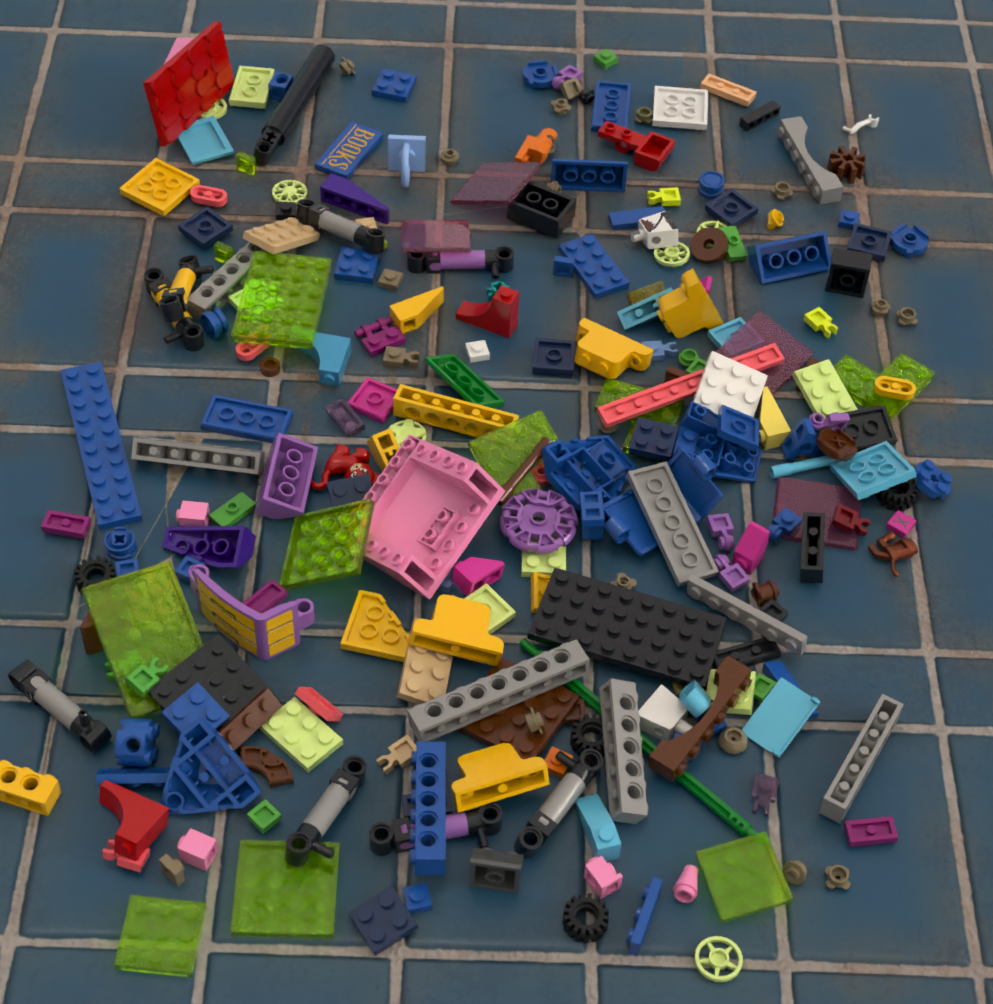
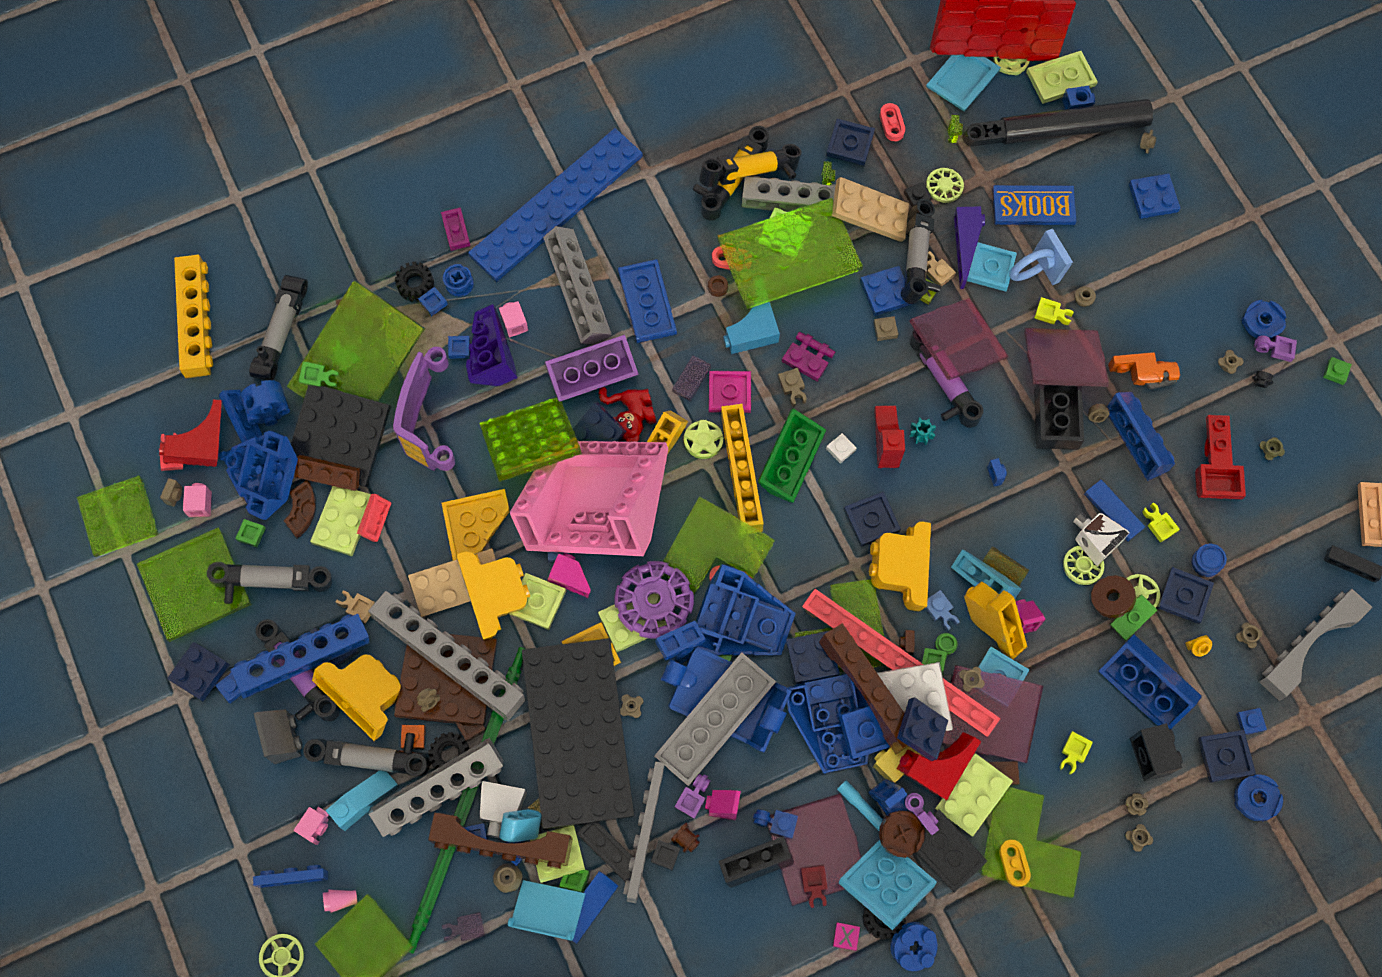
camera: 65 degrees right, 20 degrees up
yellow plate [119,158,200,216] -> none
blue plate [161,682,230,735] -> none
blue wheel [200,307,229,339] -> none
bright green plate [209,492,256,526] -> none
magenta tile [243,579,288,613] -> none
yellow slope [390,286,444,334] -> none
reddish brown piece [497,437,552,506] -> none
blue plate [558,234,630,299] -> none
dark tan plate [559,77,582,100] -> none
black tyre [562,893,609,944] -> none
blue tile [591,81,632,132] -> none
white plate [652,86,708,130] -> none
medium lavender plate [706,513,734,551] -> none
reddish brown gear [827,146,866,184] -> none
copper piece [868,531,918,577] -> none
none -> reddish brown arch [819,623,909,755]
none -> red arch [896,732,981,800]
none -> dark blue plate [897,697,948,761]
none -> dark tan plate [959,667,985,692]
none -> medium azure plate [967,242,1017,292]
none -> neon yellow plate [1034,297,1074,325]

